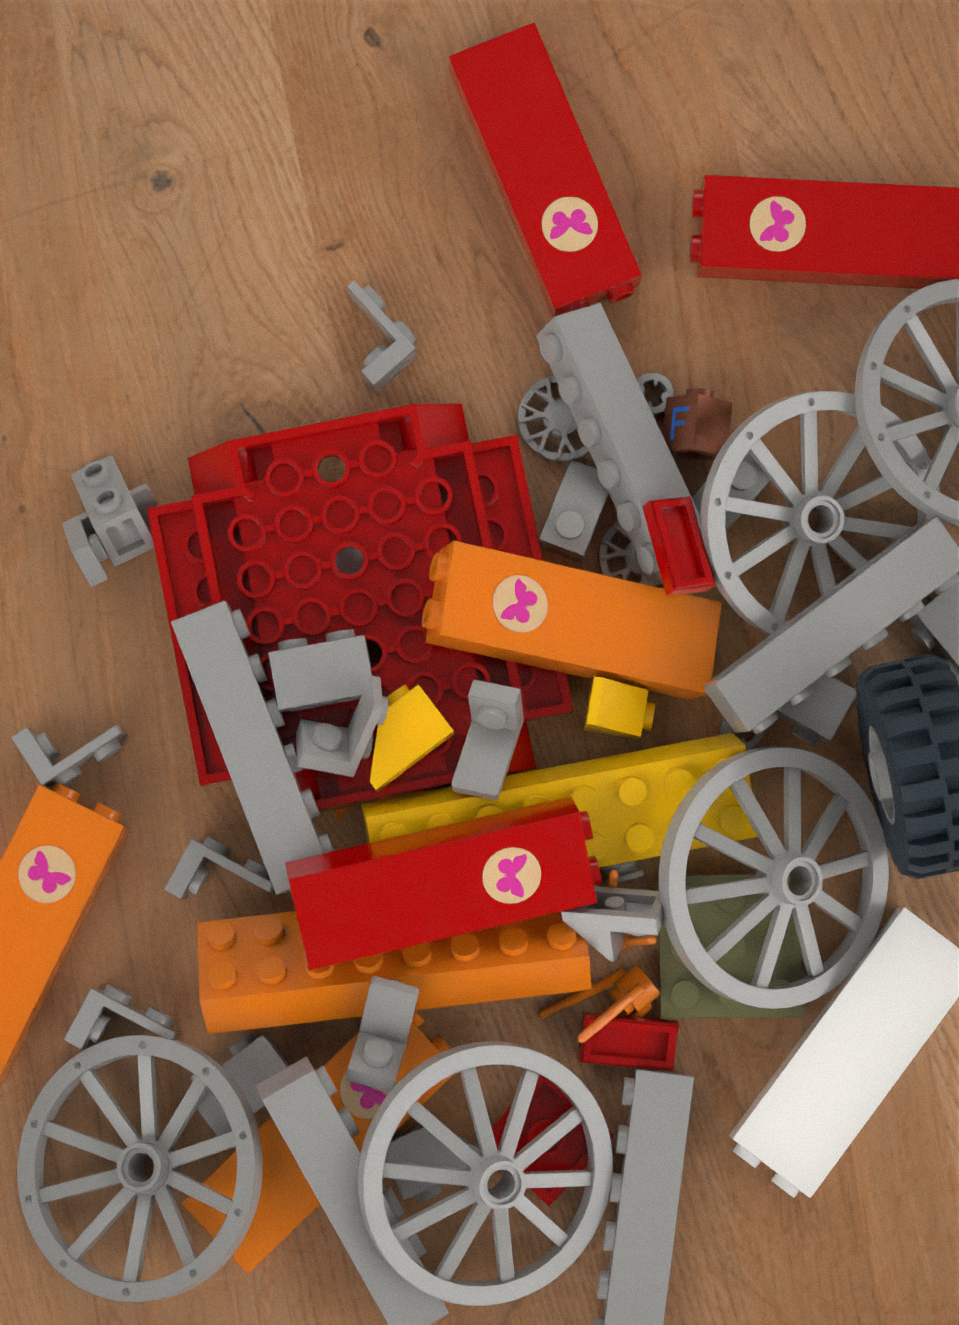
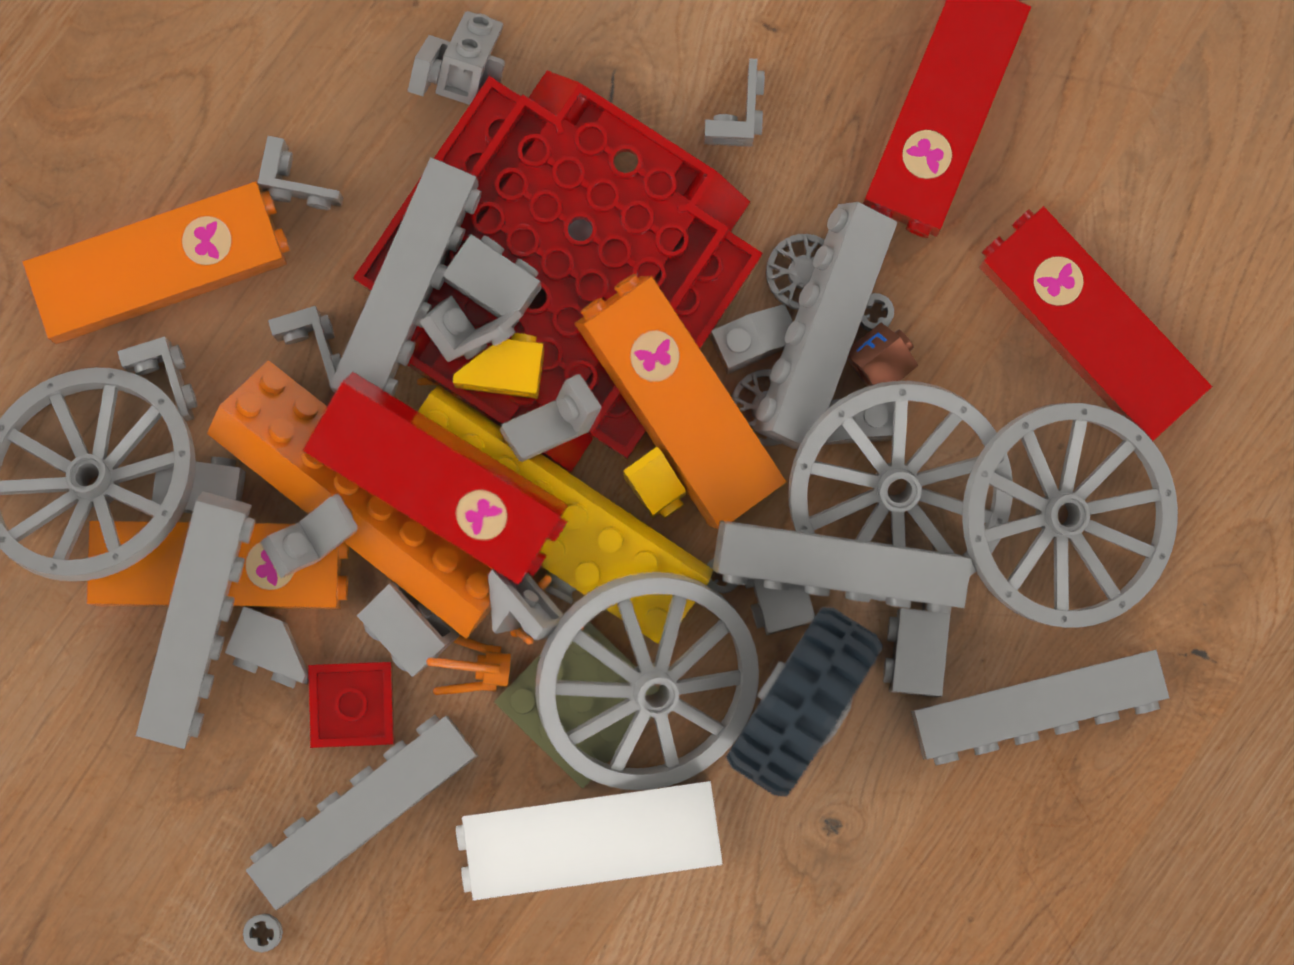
camera: 45 degrees right, 0 degrees up
light grey wheel [358,1041,613,1306] -> none
red tile [577,1012,679,1071] -> none
red tile [642,496,715,596] -> none
none -> light grey brick [357,581,460,677]

